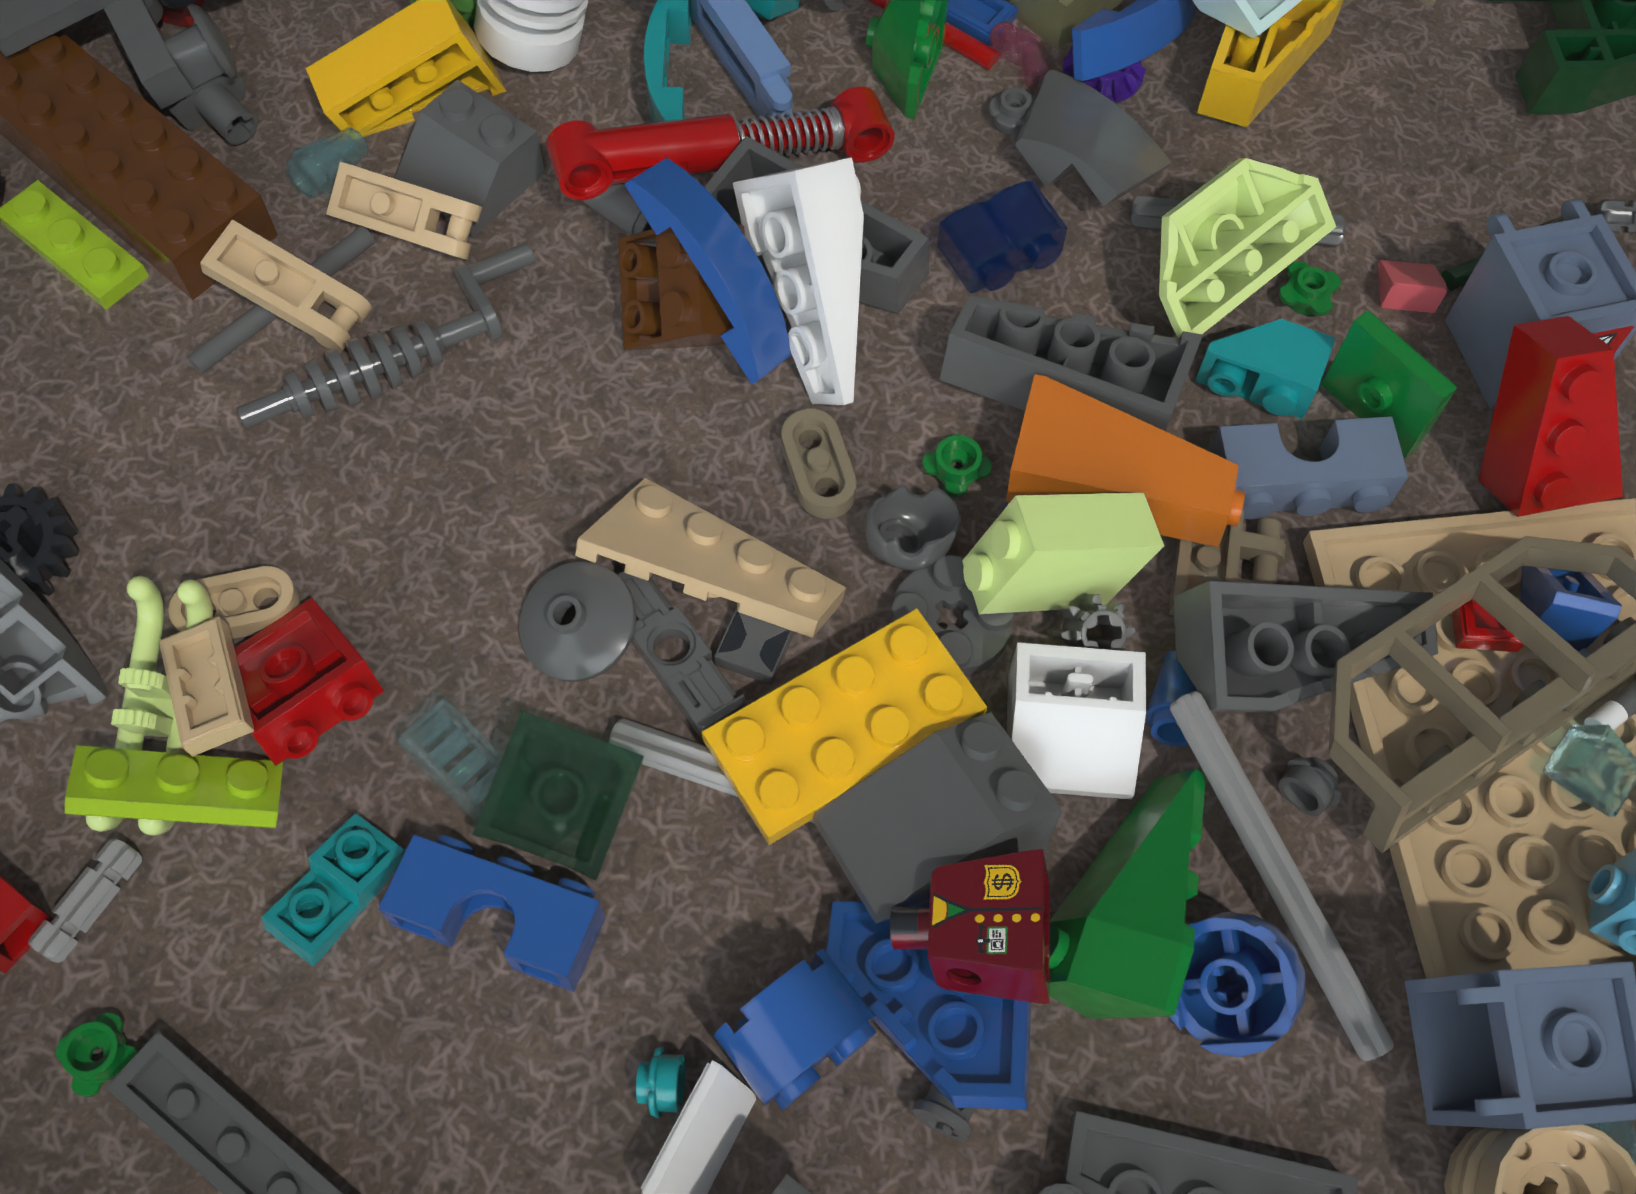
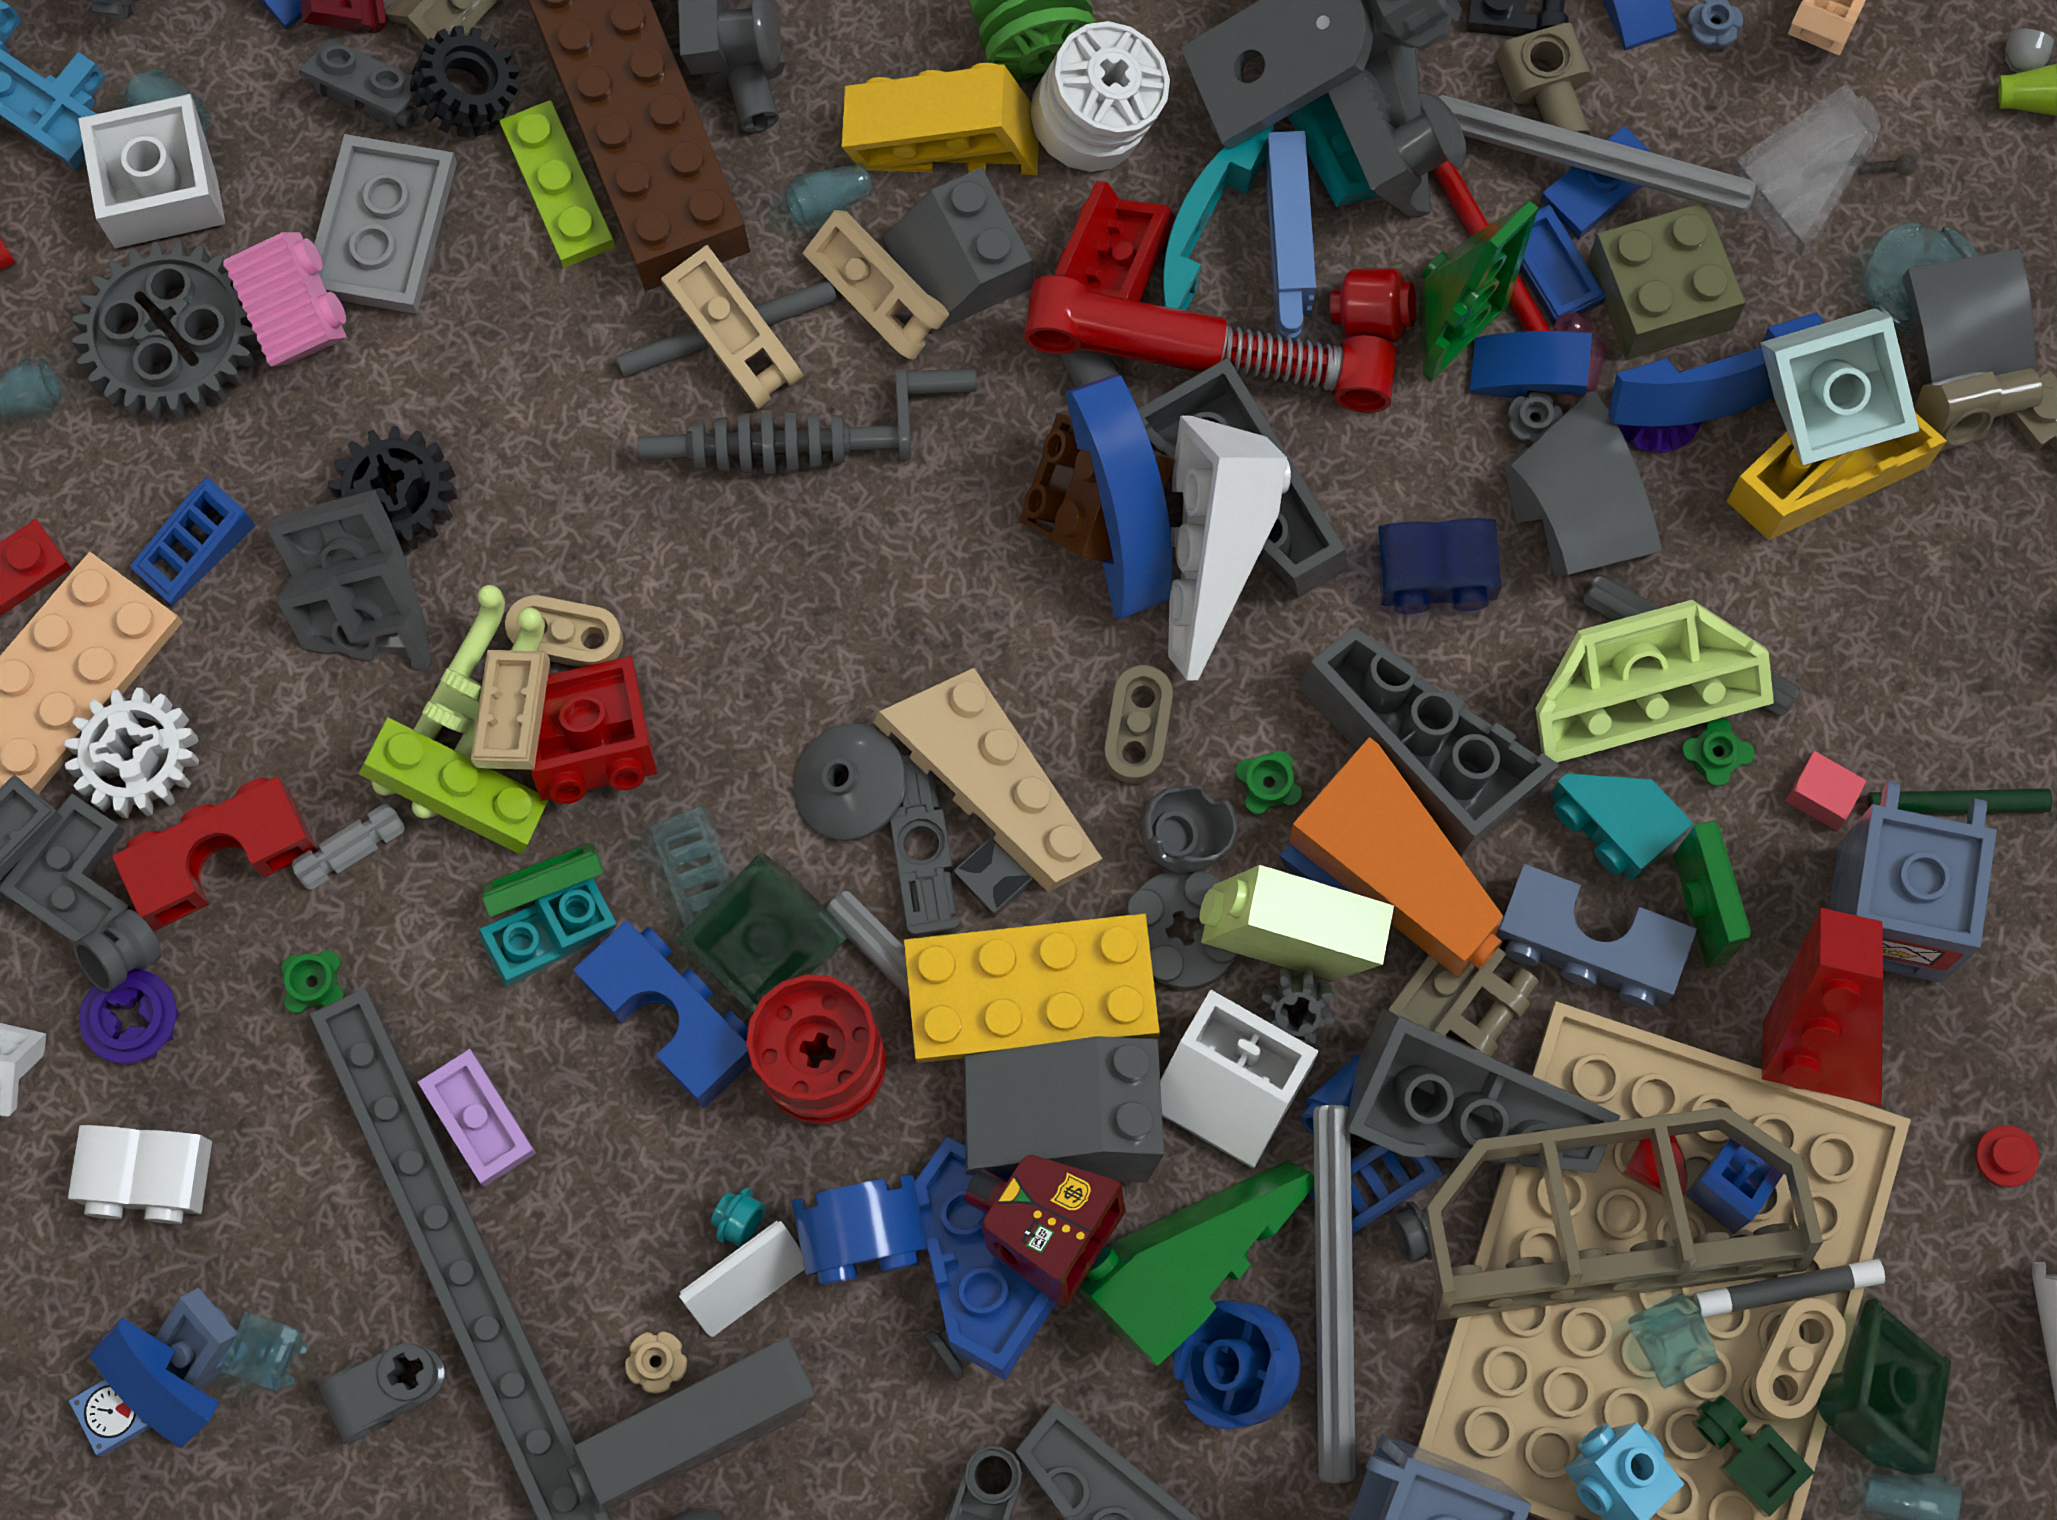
camera: 30 degrees right, 10 degrees up
none -> lavender plate [418,1049,537,1187]
none -> green tile [482,842,604,917]
none -> red wheel [746,974,887,1126]
none -> red bracket [1055,181,1176,301]
none -> blue slope [1308,1144,1445,1235]
none -> red head [1330,267,1416,342]
none -> blue slope [1469,331,1592,398]

